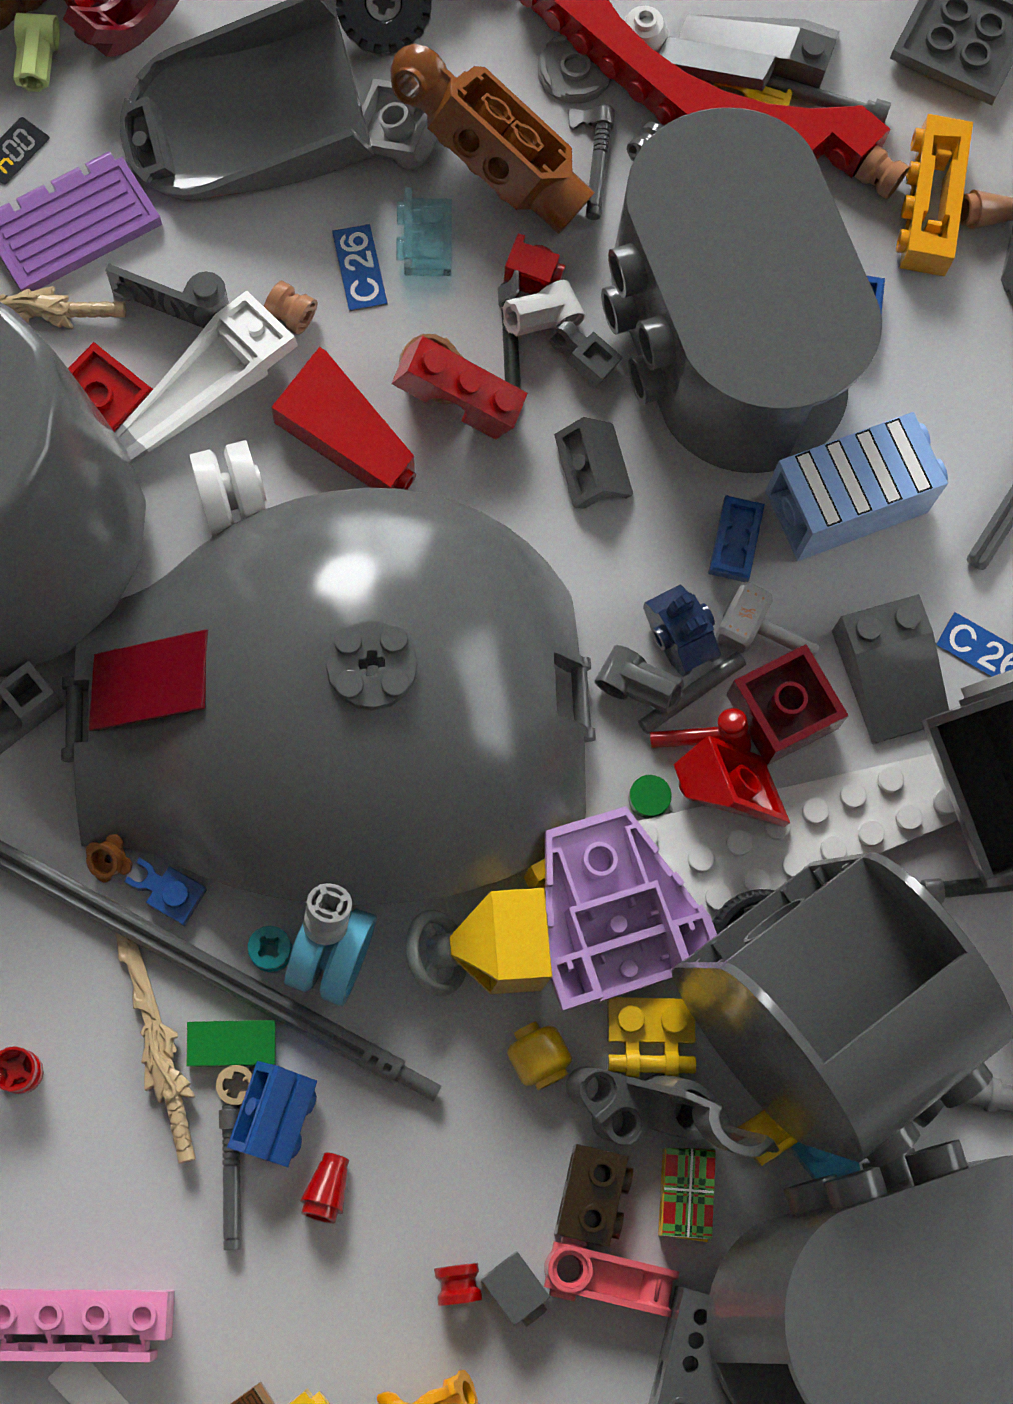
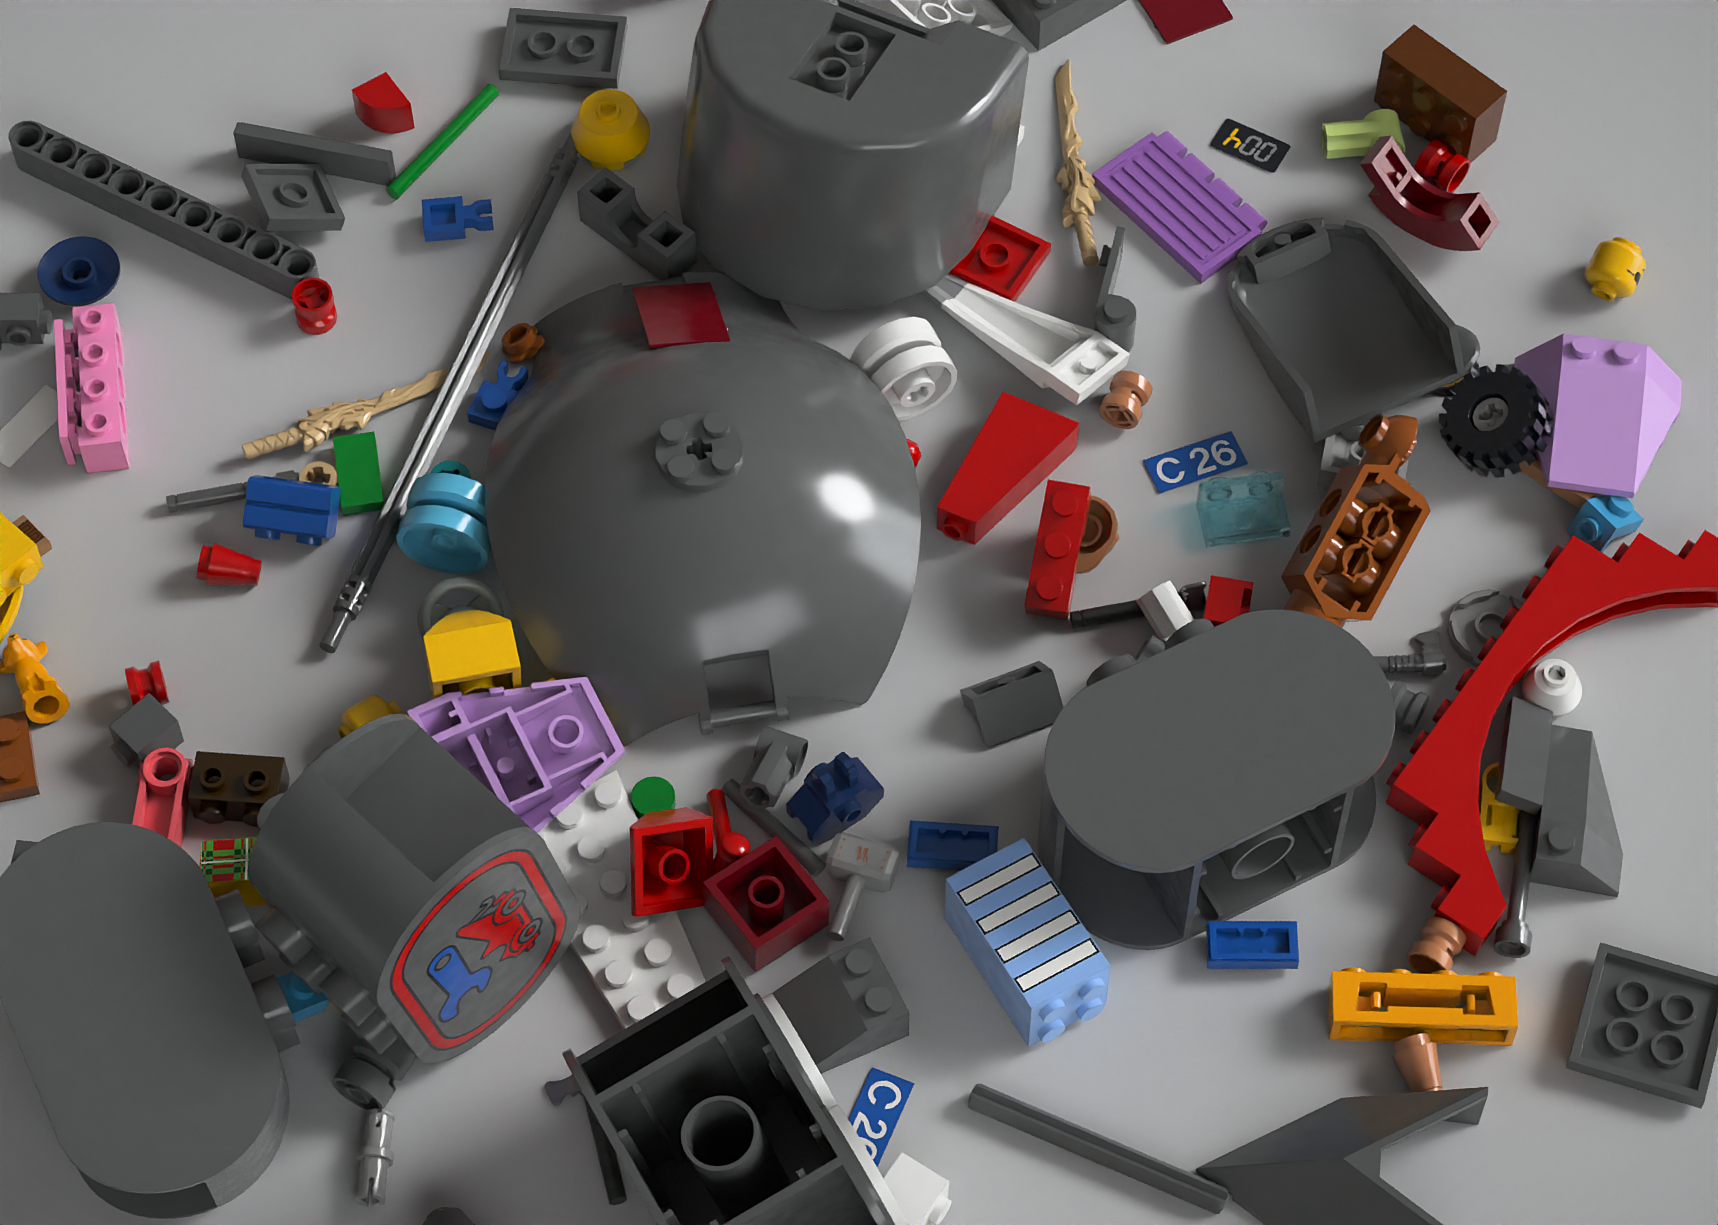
camera: 90 degrees right, 15 degrees down
light grey wheel [303,883,352,945] -> none

